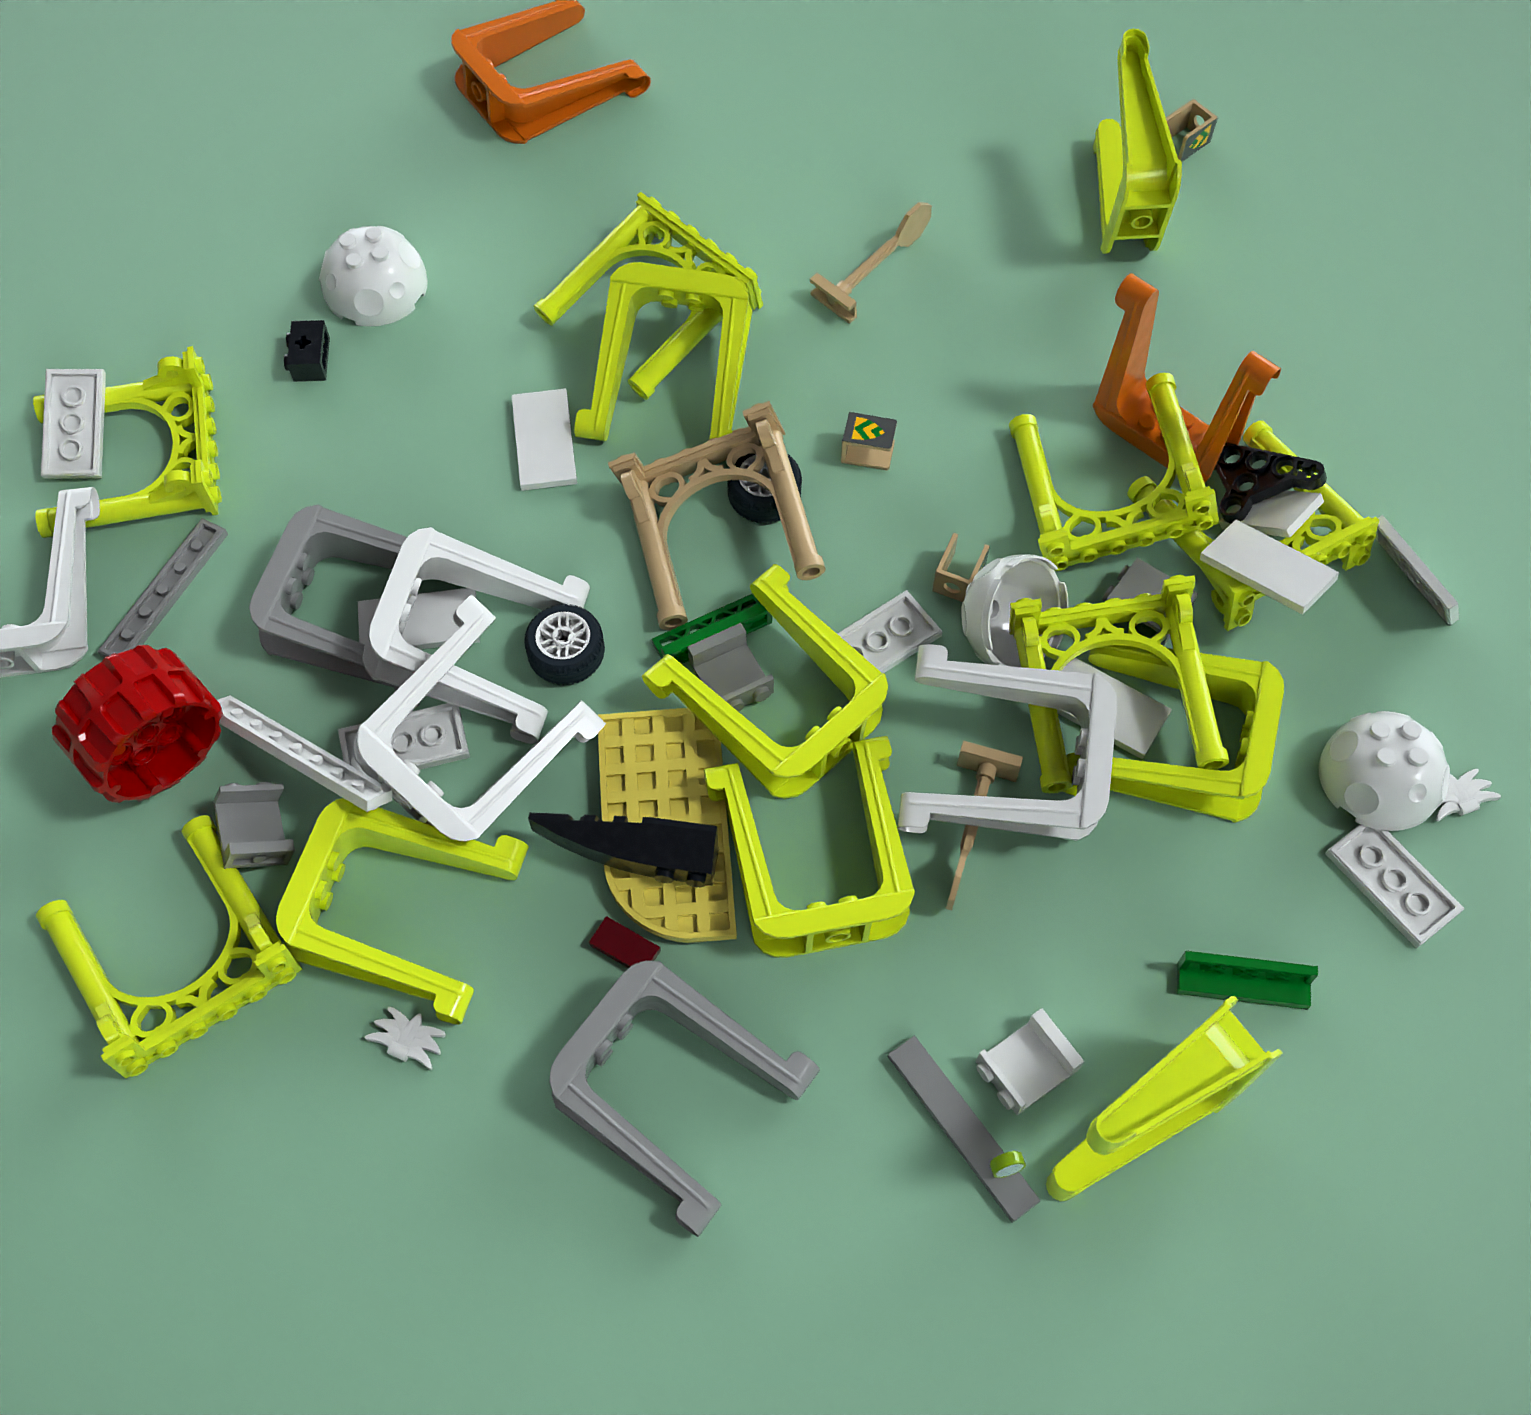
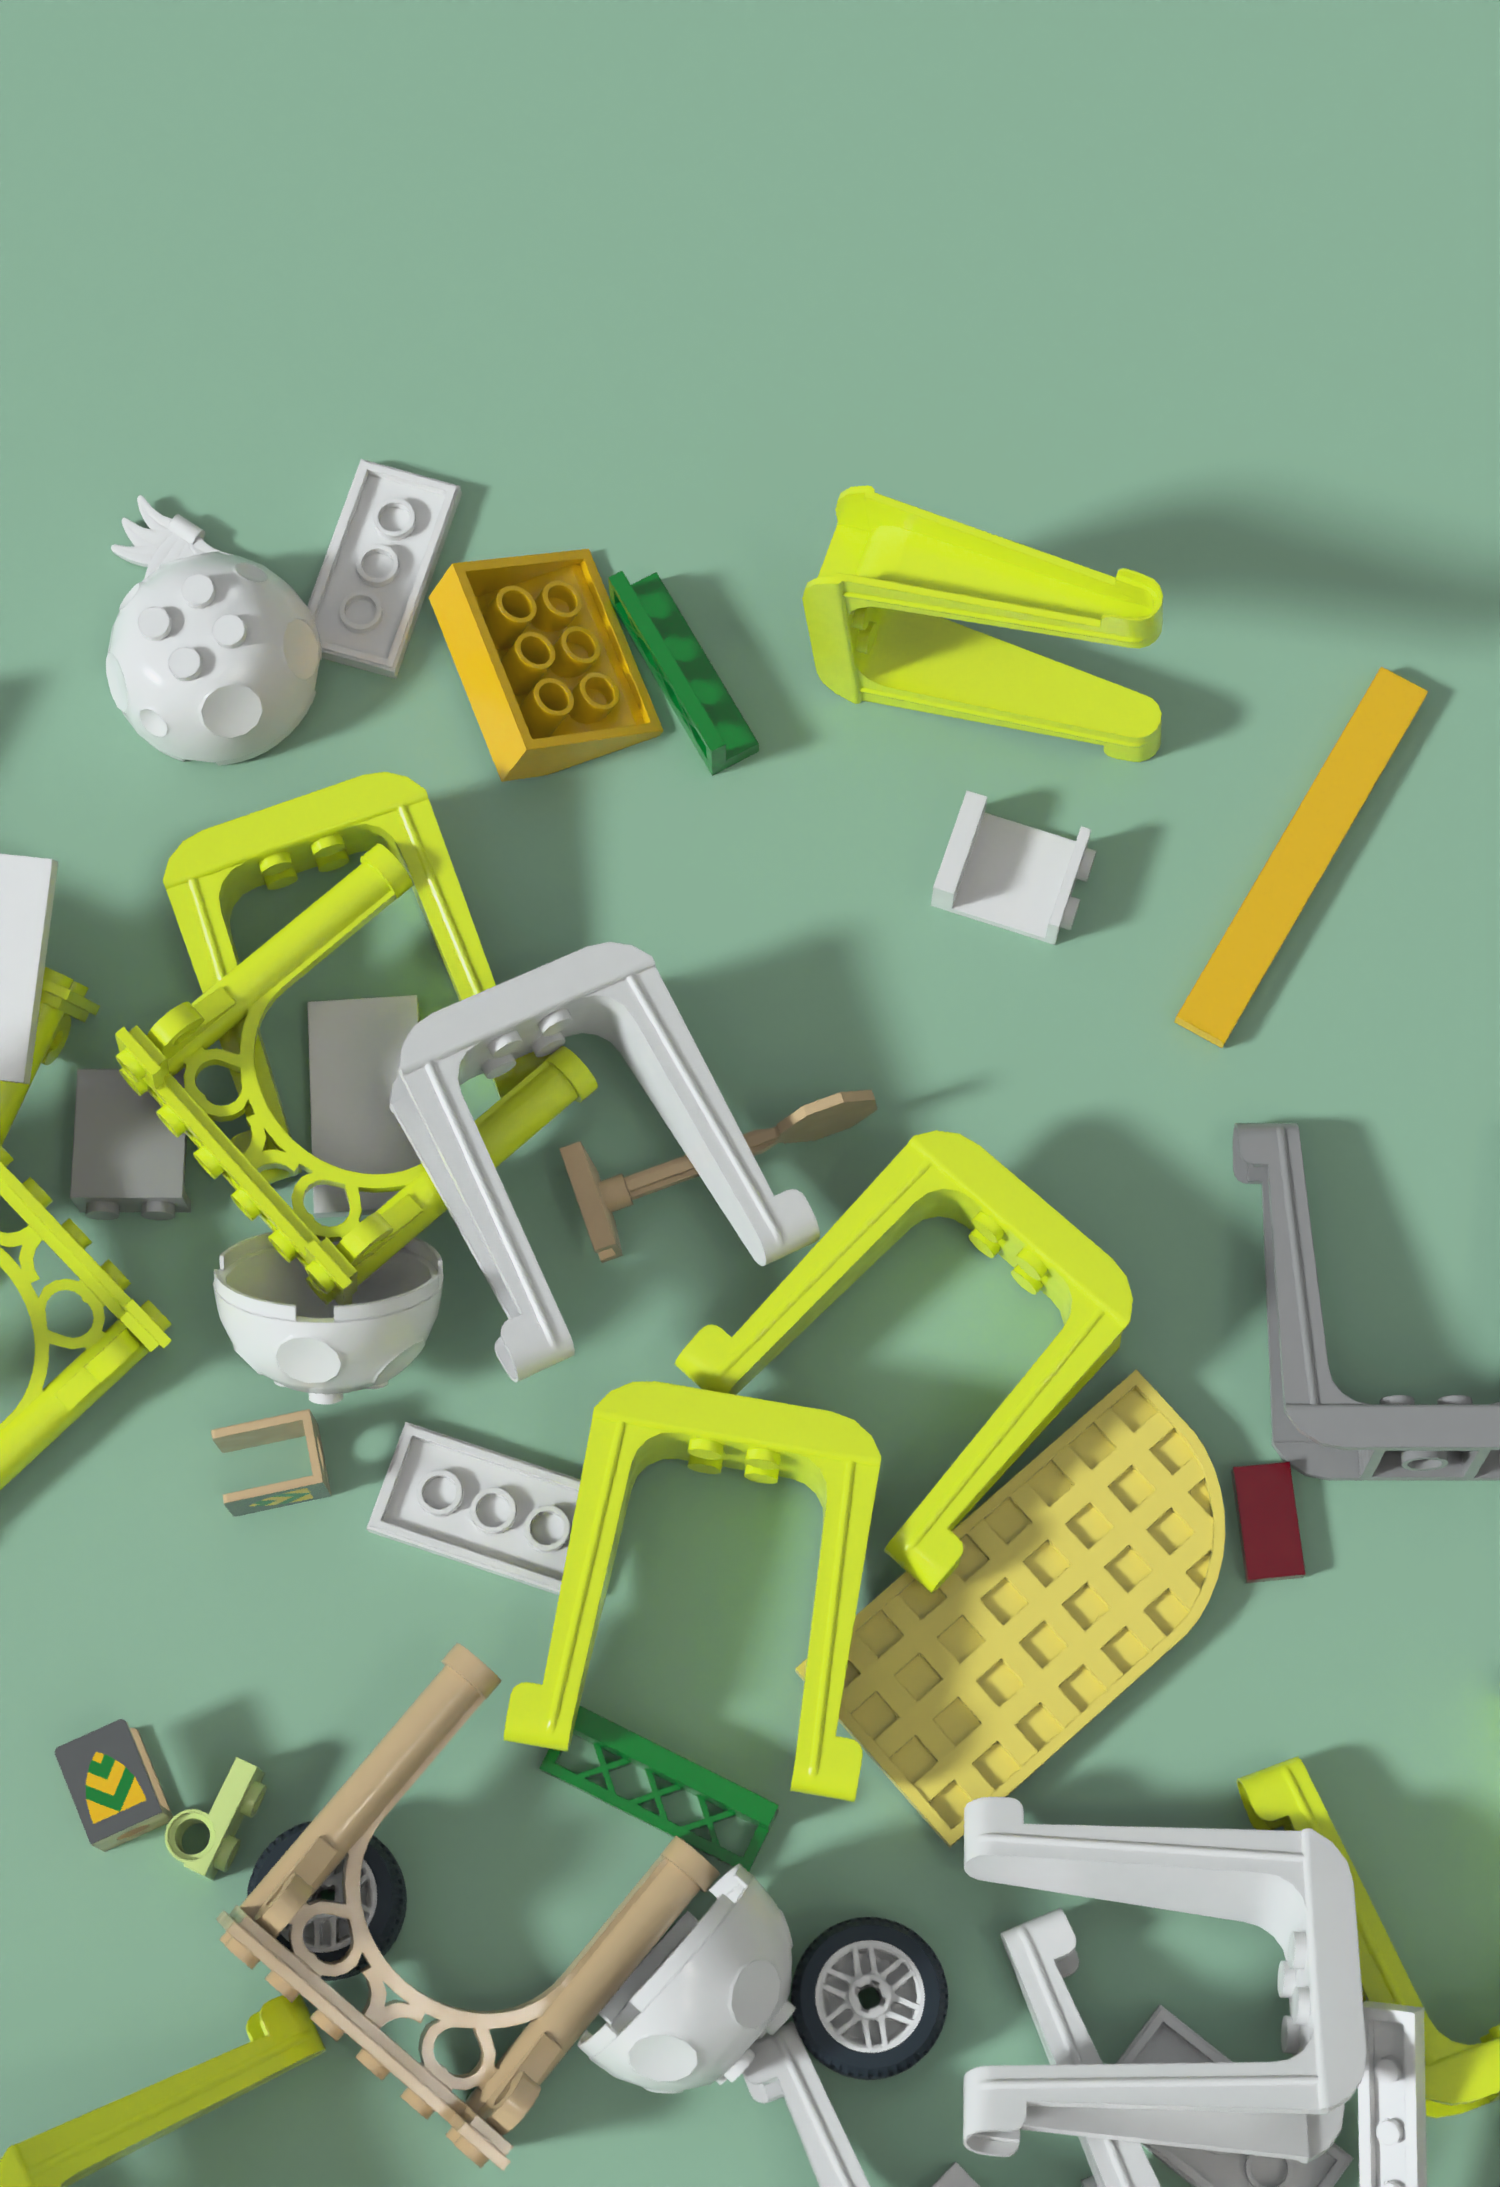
camera: 125 degrees left, 10 degrees up
black wedge [528,813,719,888] -> none
light grey panel [688,623,774,712] -> none
light grey tile [888,1036,1041,1223] -> none
lime tile [989,1151,1026,1178] -> none
none -> yellowish green plate [165,1757,267,1881]
none -> yellow slope [428,549,664,782]
none -> white rock [578,1864,795,2094]
none -> yellow tile [1174,666,1429,1048]

